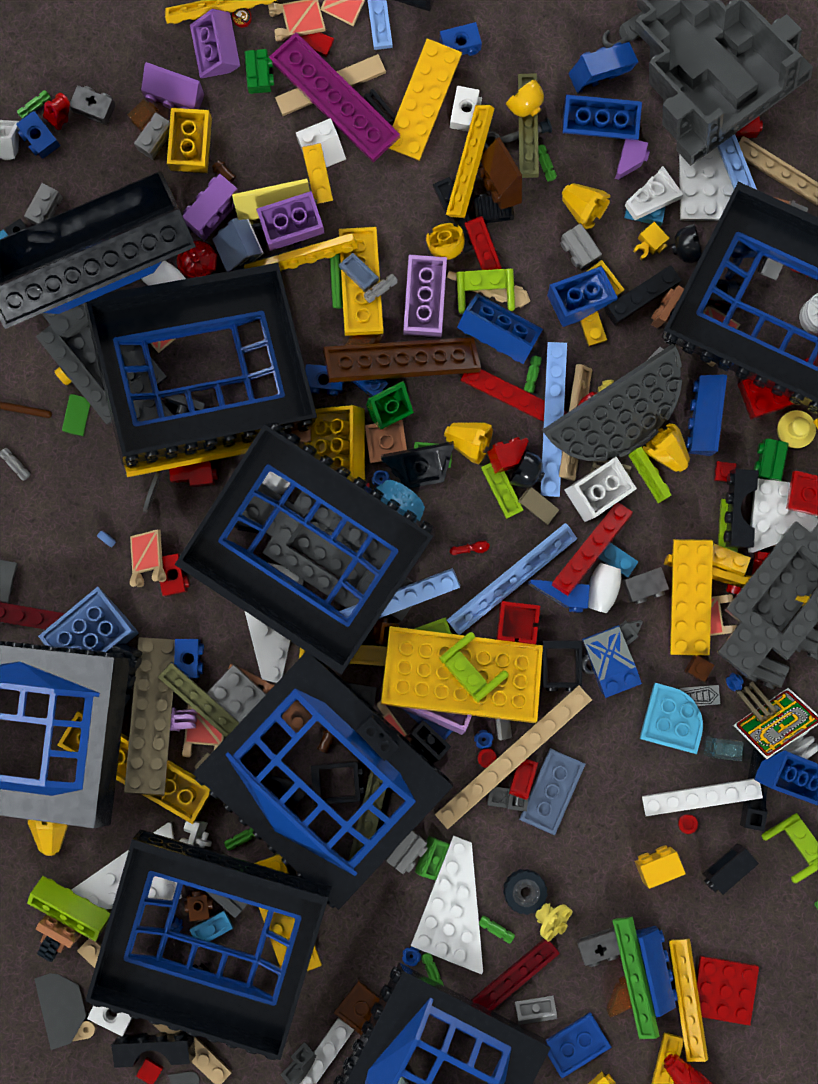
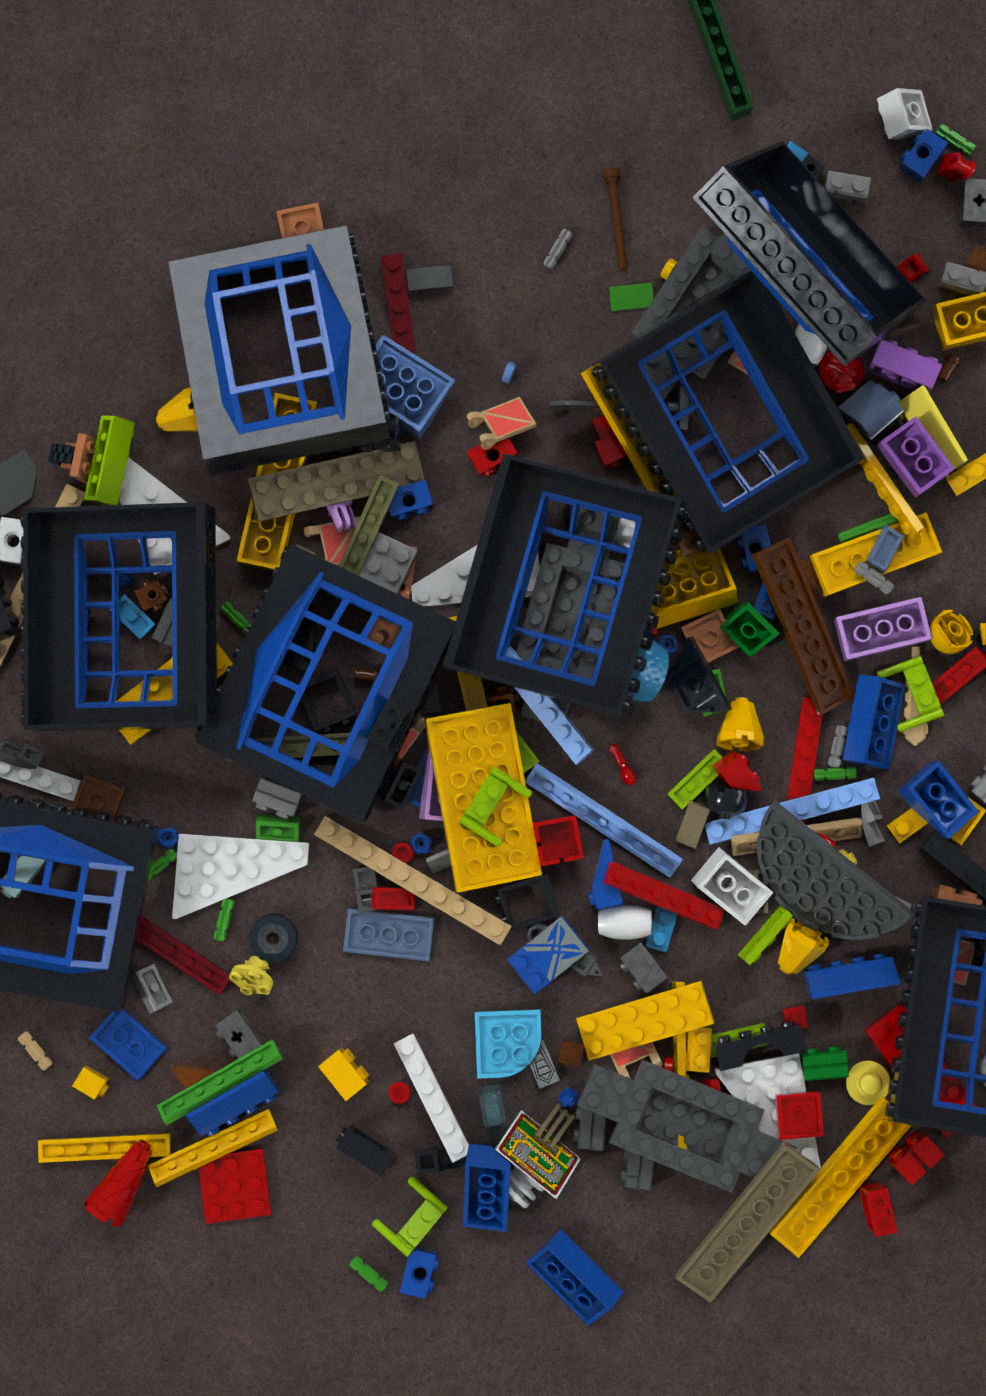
camera: 80 degrees right, 0 degrees up
white hips [179,821,212,848] -> none
none -> light grey axle [828,725,848,768]
none -> light grey slope [861,801,885,847]
none -> red slope [897,253,930,283]

